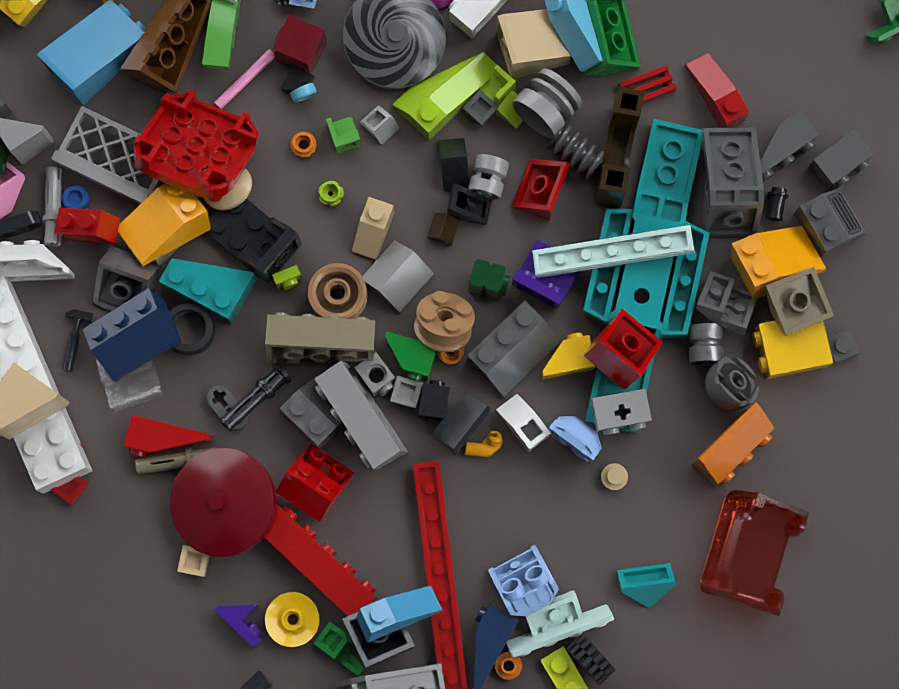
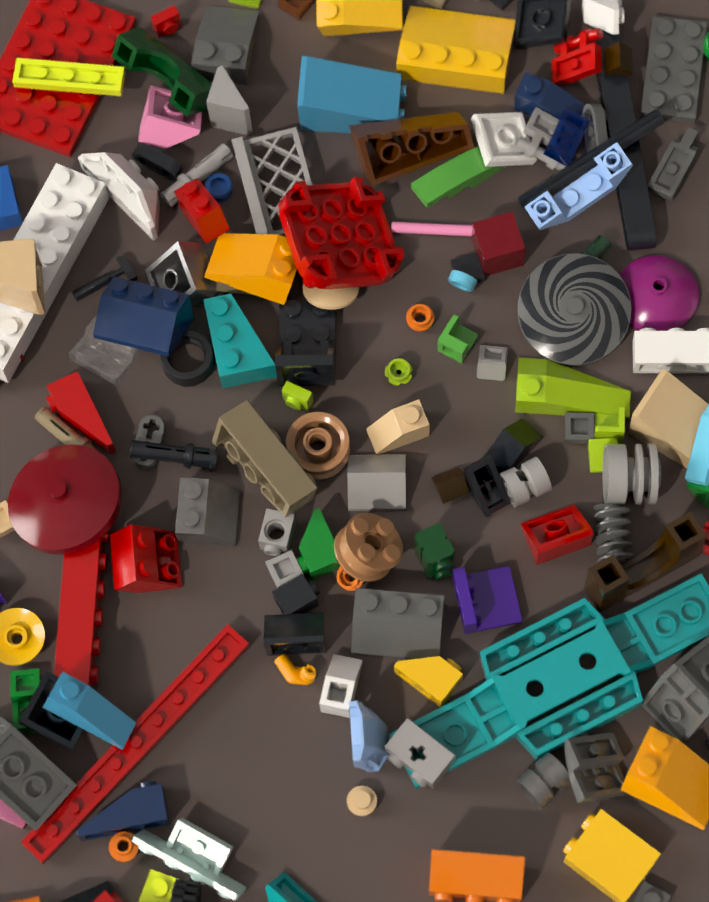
camera: 55 degrees right, 10 degrees down
light grey slope [315,361,408,469] -> none
light blue slope [488,545,559,616] -> none
light aqua tile [532,225,695,278] -> none
red slope [584,308,663,390] -> none
dark grey cylinder [705,356,759,411] -> none
dark tan slope [764,267,834,336] -> none

